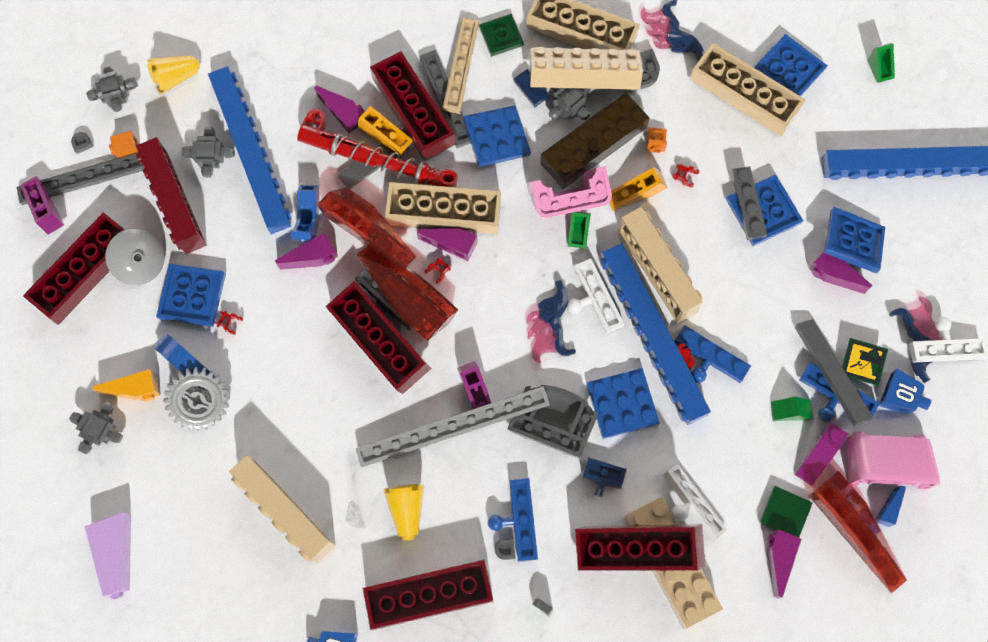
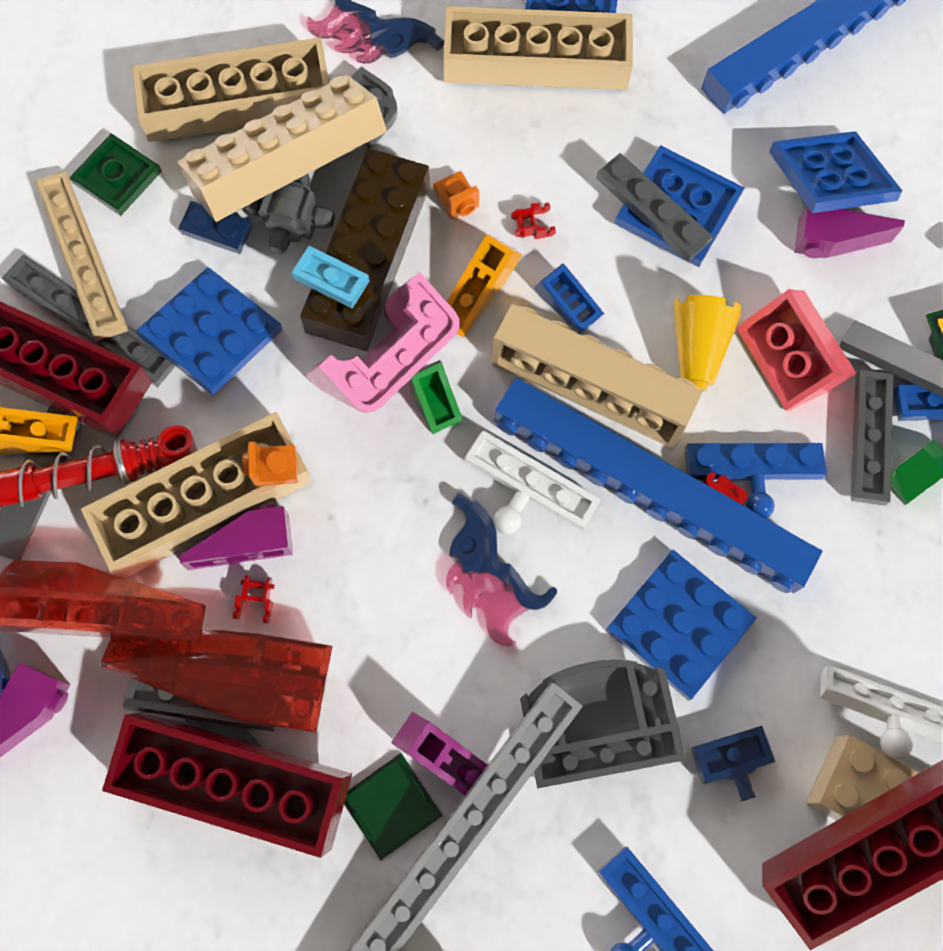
camera: 40 degrees left, 0 degrees up
none -> orange bracket [242,442,298,486]
none -> medium azure plate [291,246,369,309]
none -> dark green piece [344,753,443,861]
none -> blue slope [534,263,605,334]
none -> yellow cone [673,295,742,391]
none -> coral slope [736,289,856,411]
none -> dark grey plate [851,370,893,506]

